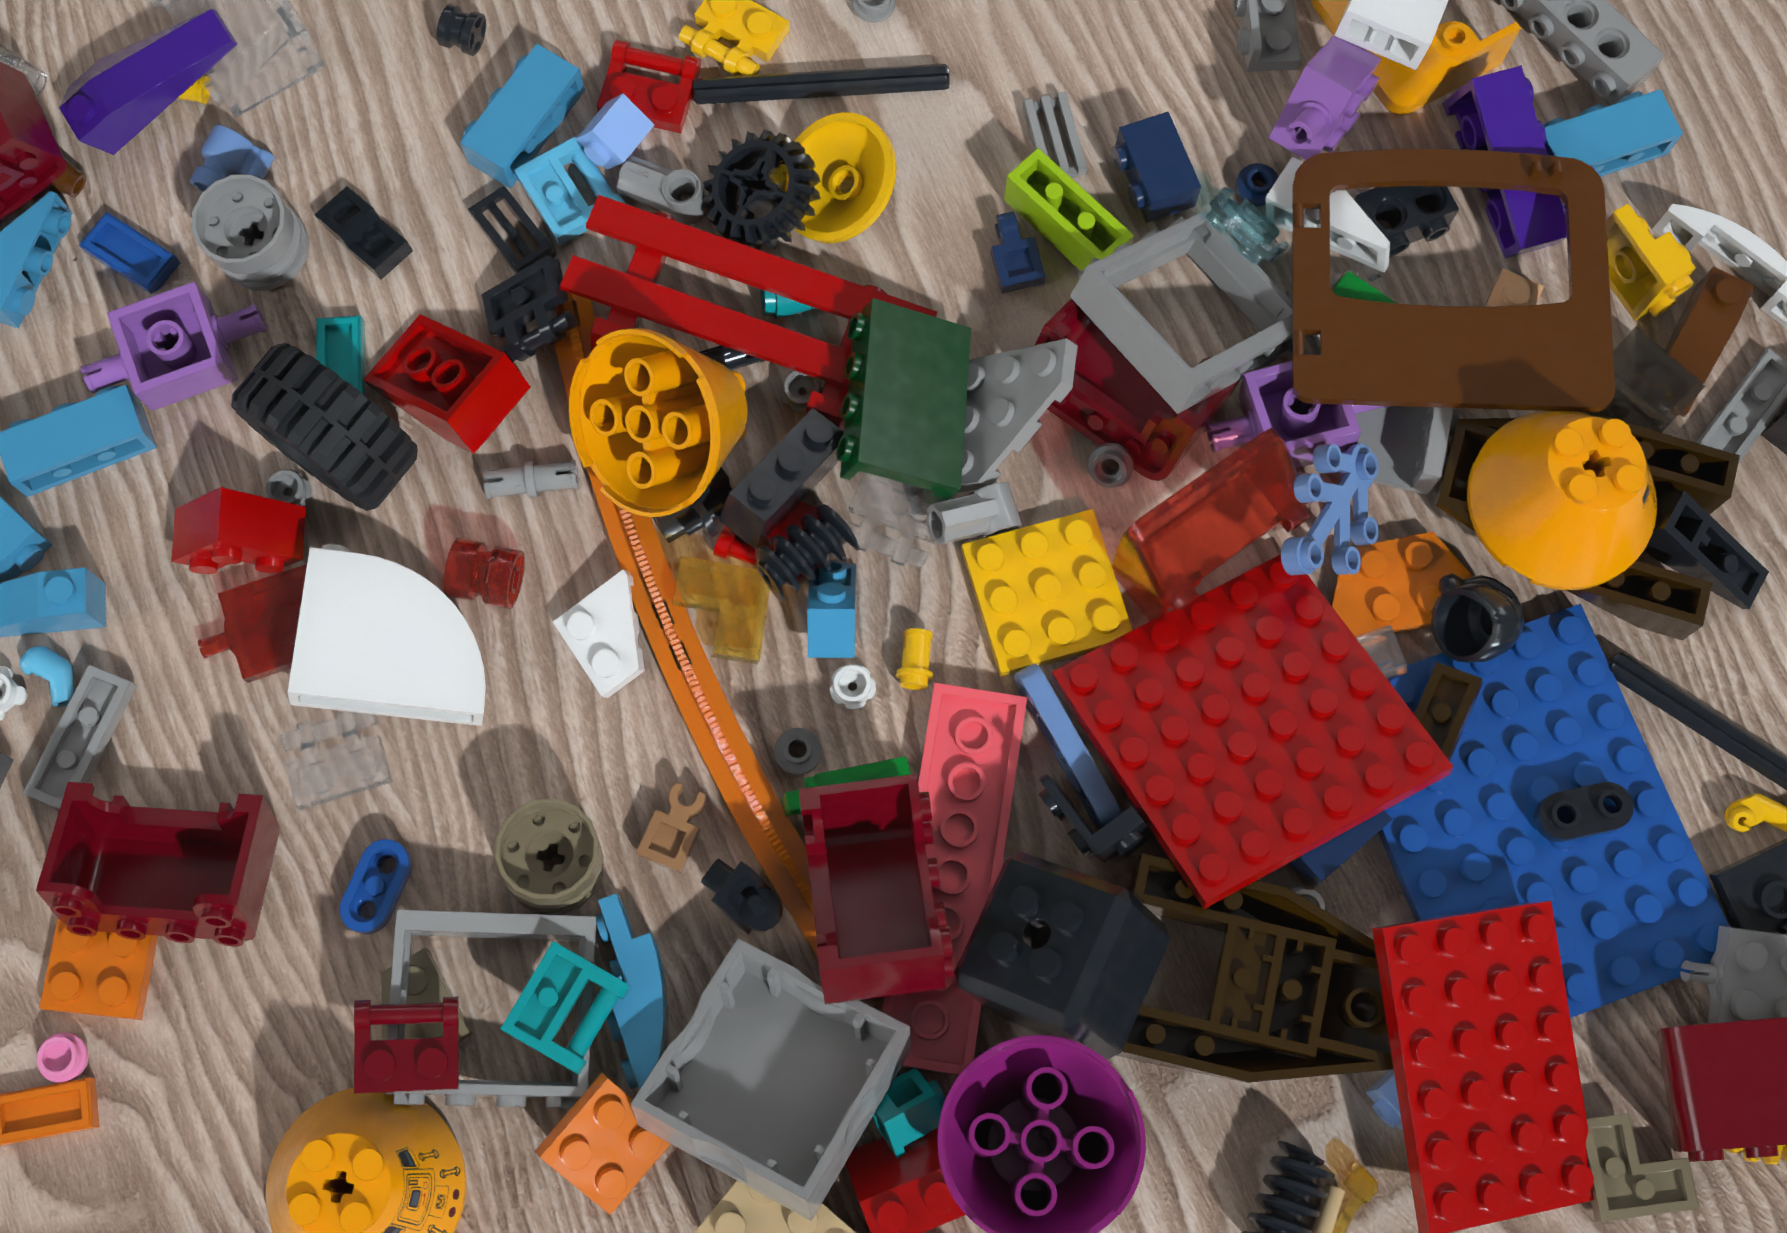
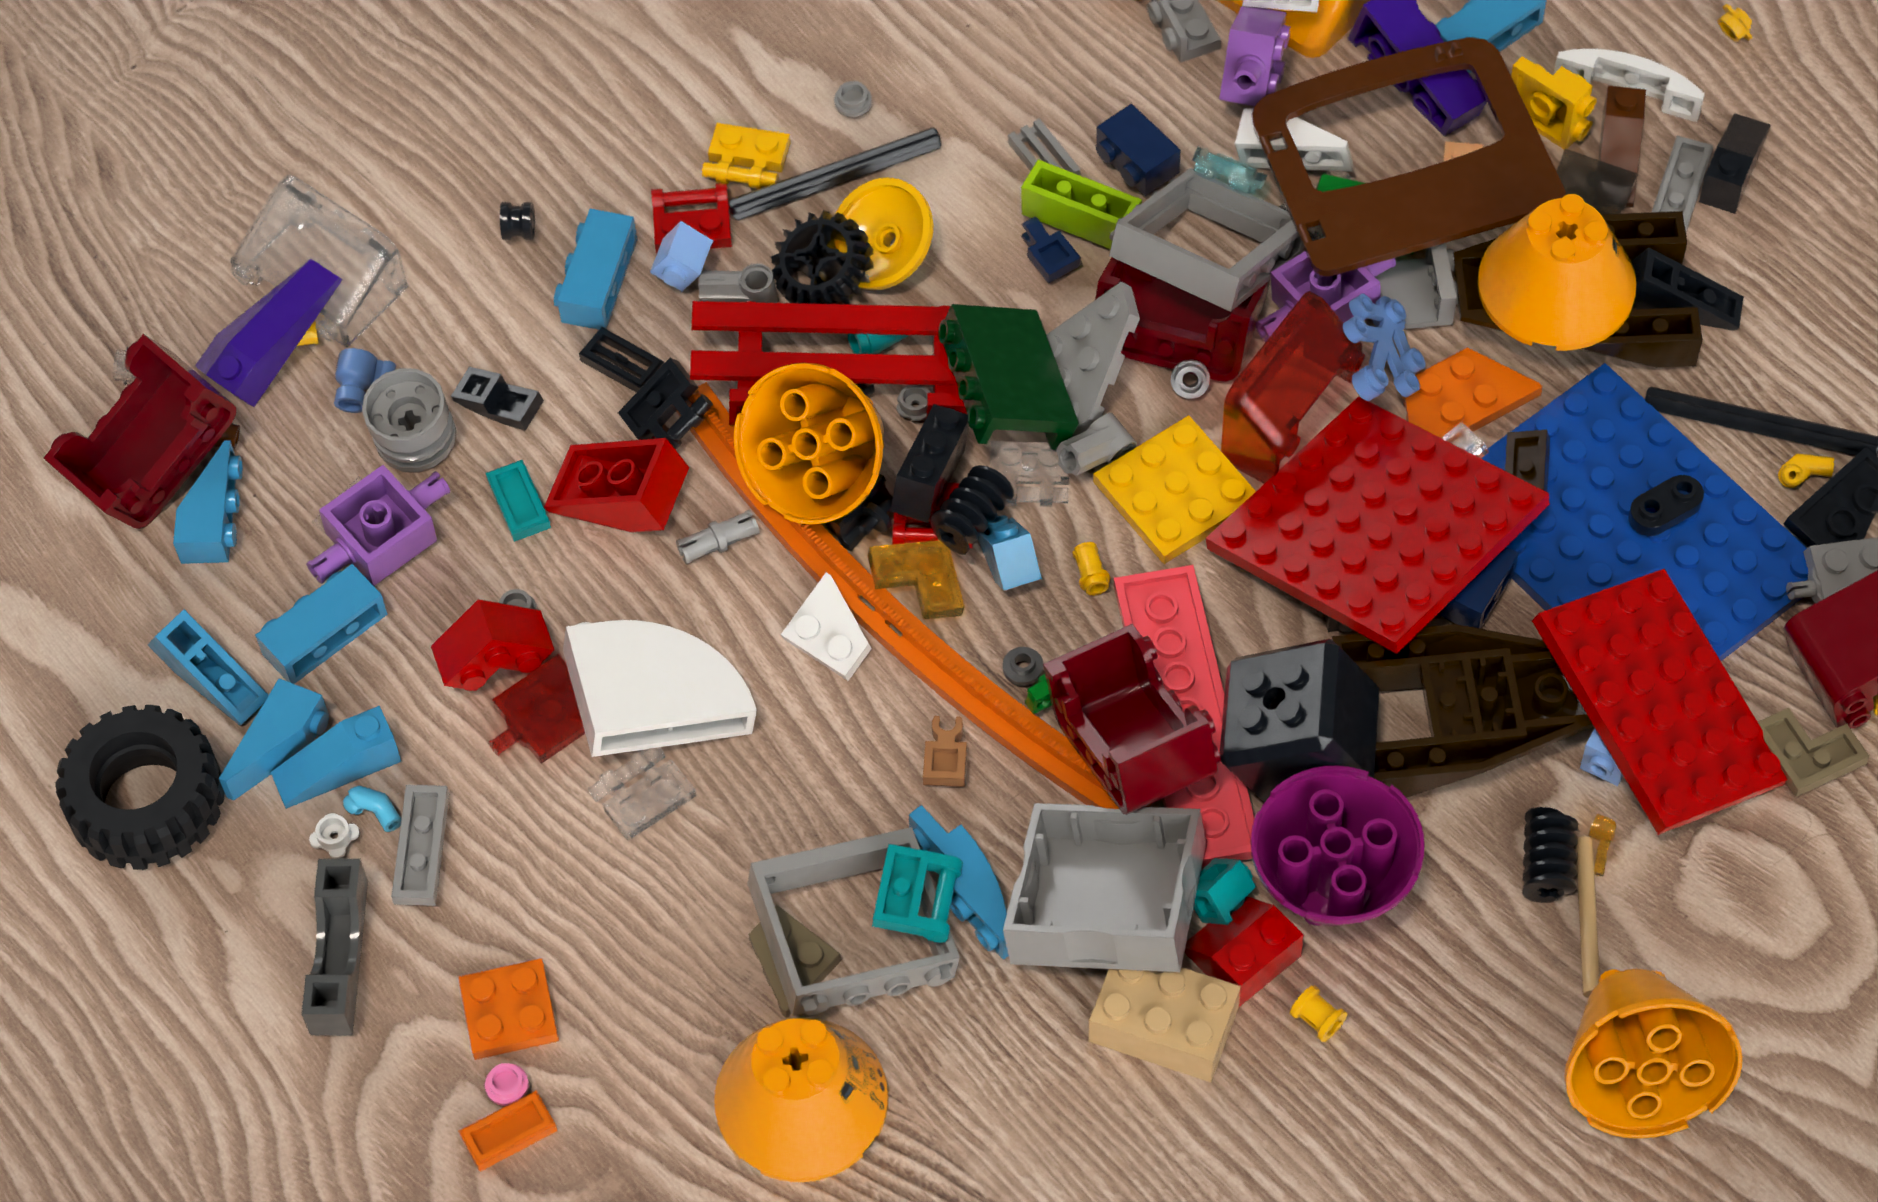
camera: 15 degrees left, 15 degrees down
dark red windscreen [36,782,280,947] -> none
blue tile [79,212,181,296] -> none
black tyre [231,343,418,511] -> none
blue plate [340,839,413,935] -> none
dark red plate [354,996,459,1094] -> none
clear red wheel [443,537,525,609] -> none
dark tan wheel [495,799,604,915] -> none
medium azure plate [514,136,626,246] -> none
orange plate [535,1073,671,1215] -> none
black hips [701,858,783,935] -> none
white plate [830,664,876,710] -> none
medium blue beam [1014,663,1122,830] -> none
black bracket [1039,773,1150,862] -> none
dark blue plate [1236,163,1279,207] -> none
black brick [1354,186,1459,257] -> none
black piece [1431,573,1524,663] -> none

